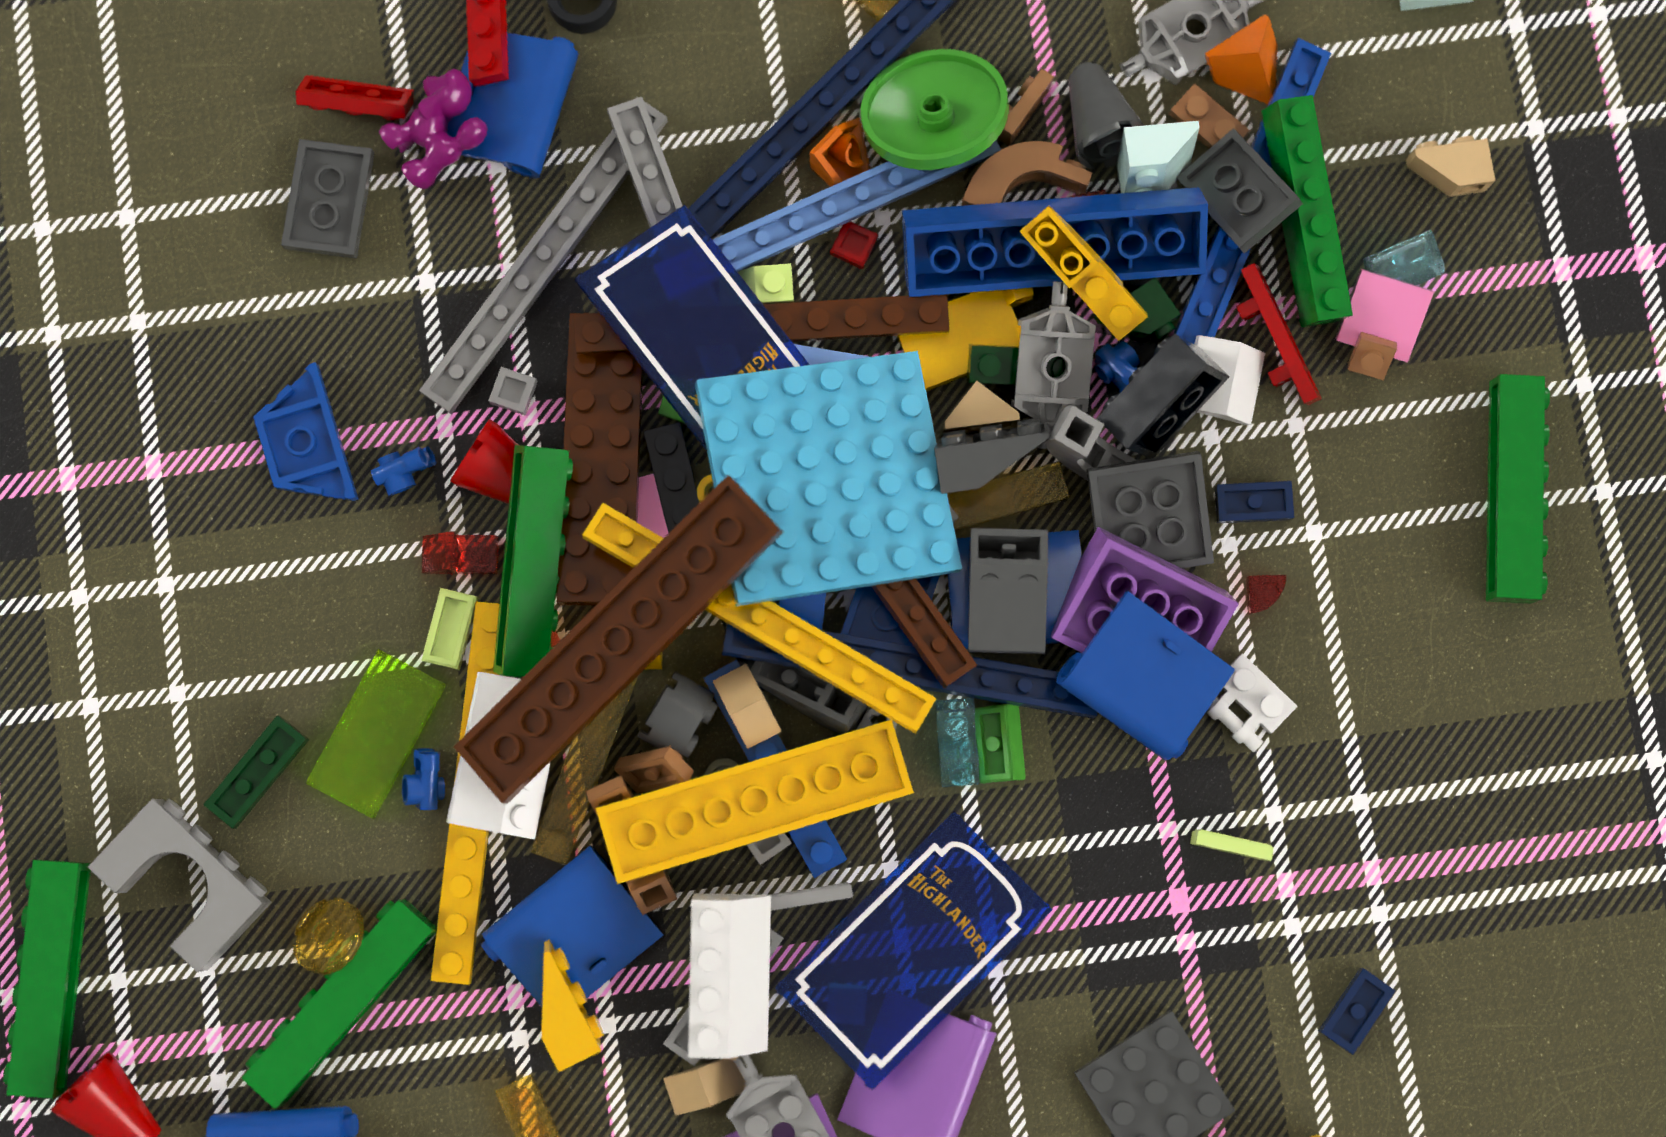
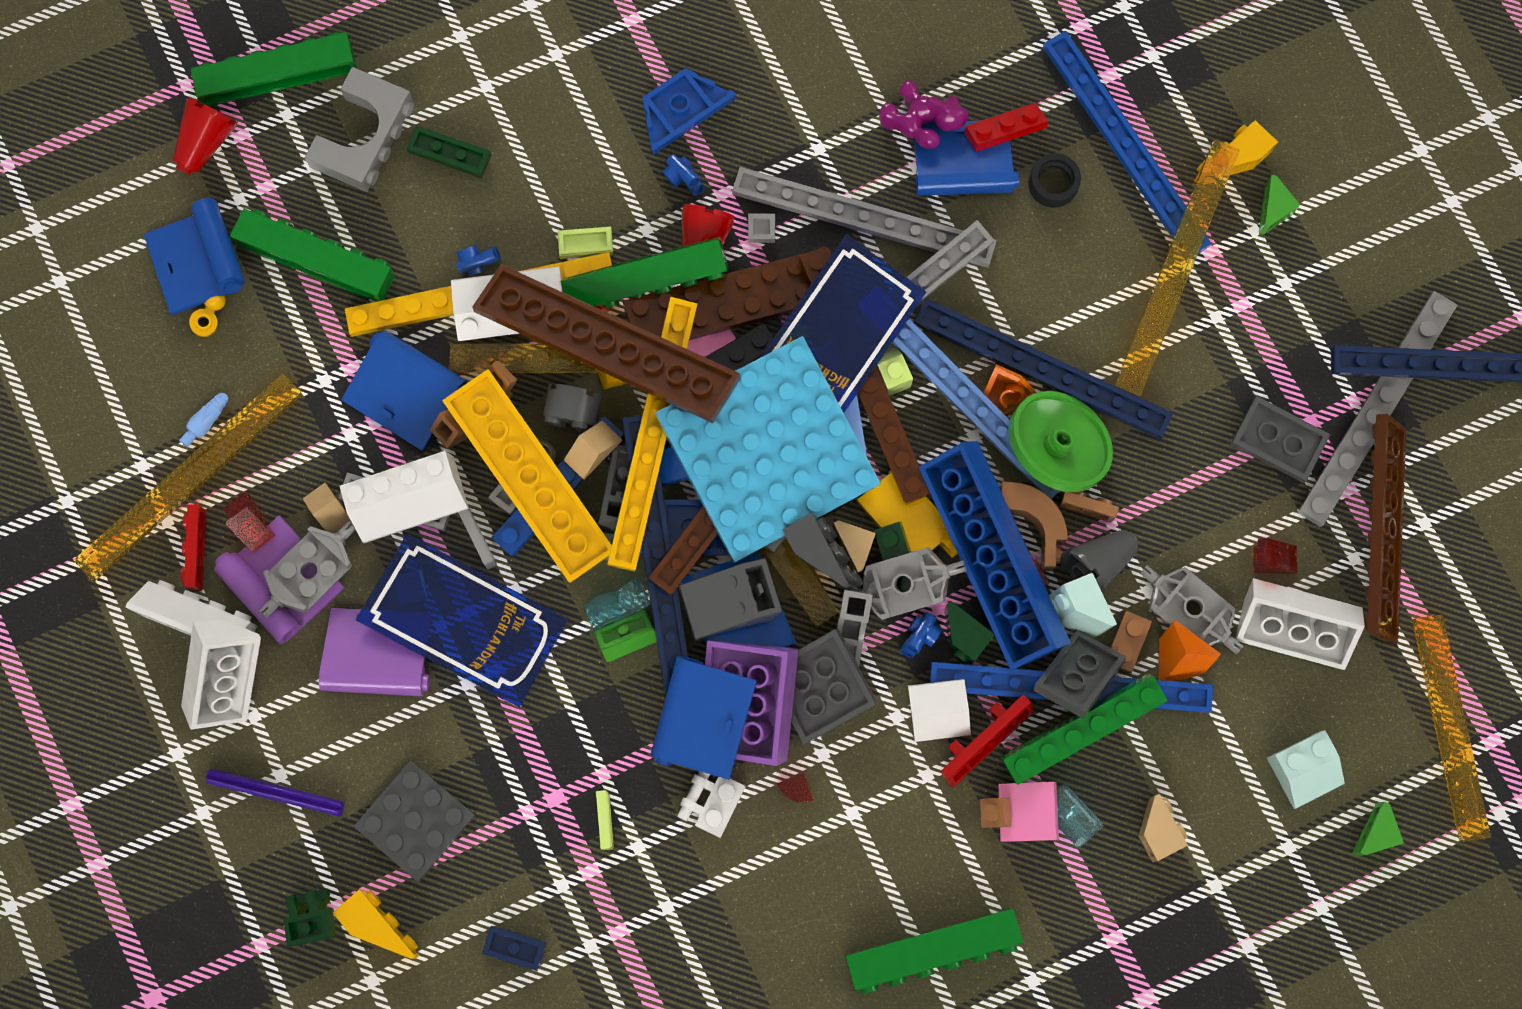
camera: 70 degrees right, 5 degrees down
dark grey plate [281,139,375,259] -> none
clear yellow tile [293,898,364,975] -> none
red plate [296,75,414,120] -> none
clear neon green tile [305,649,447,819] -> none
clear red slope [422,531,499,574] -> none
yellow slope [542,939,604,1072] -> none
medium nougat plate [614,746,694,793] -> none
red tile [830,221,879,270] -> none
yellow slope [1020,206,1148,341] -> none
black brick [1097,334,1230,458] -> none
dark blue plate [1214,481,1294,524] -> none

